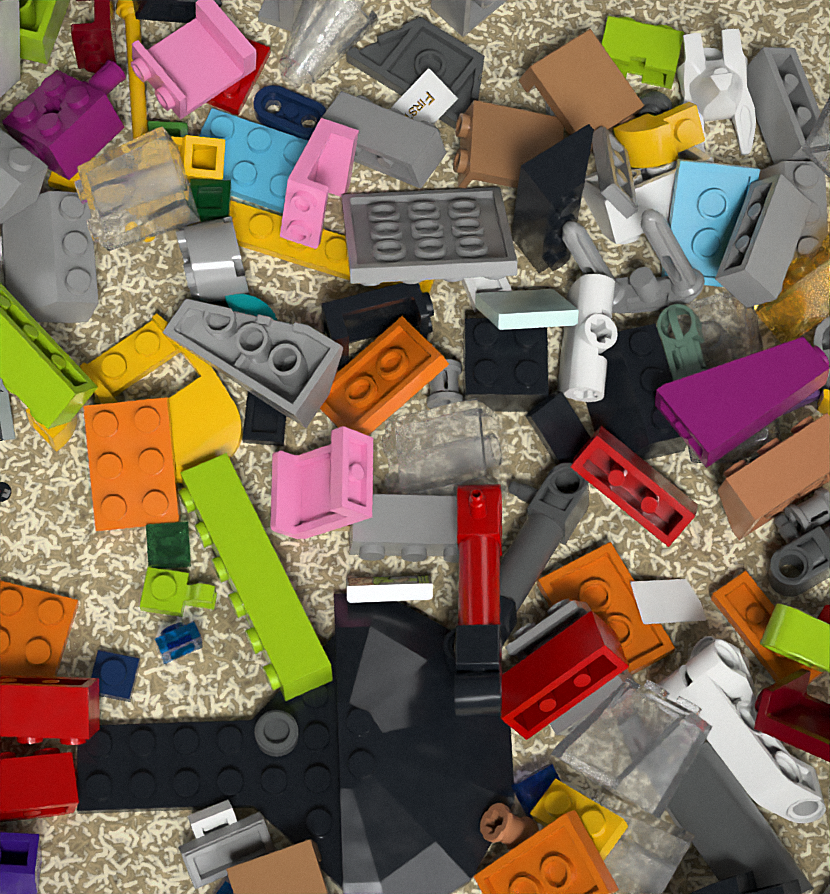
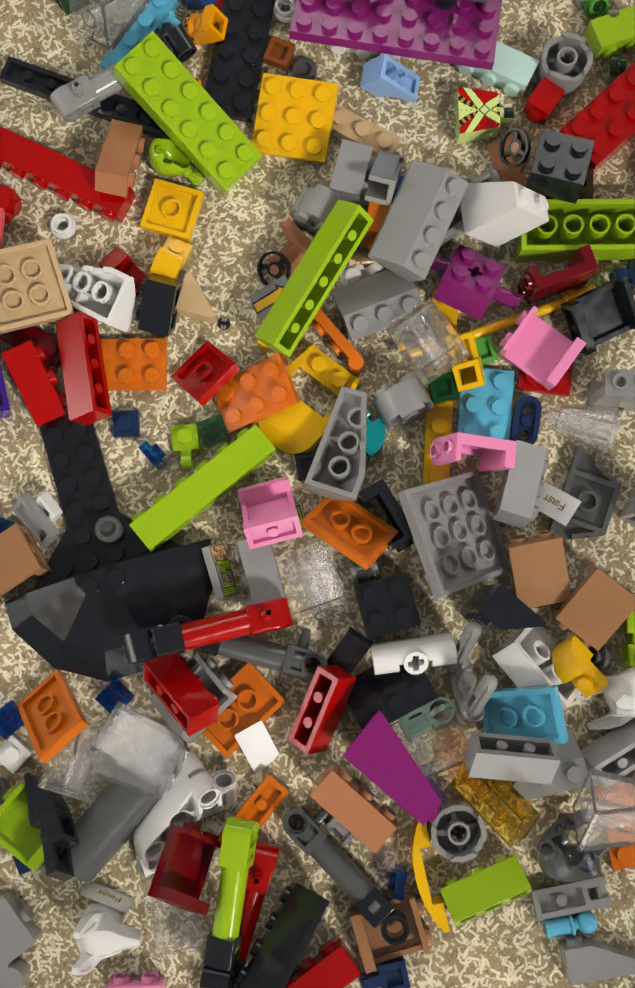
camera: 80 degrees right, 15 degrees up
light aqua tile [475,289,579,330] -> none
nougat bush [480,803,539,851] -> none
yellow plate [530,778,628,861] -> none
light grey tile [592,126,638,219] -> none
none -> red plate [171,340,240,406]
none -> orange plate [311,309,364,375]

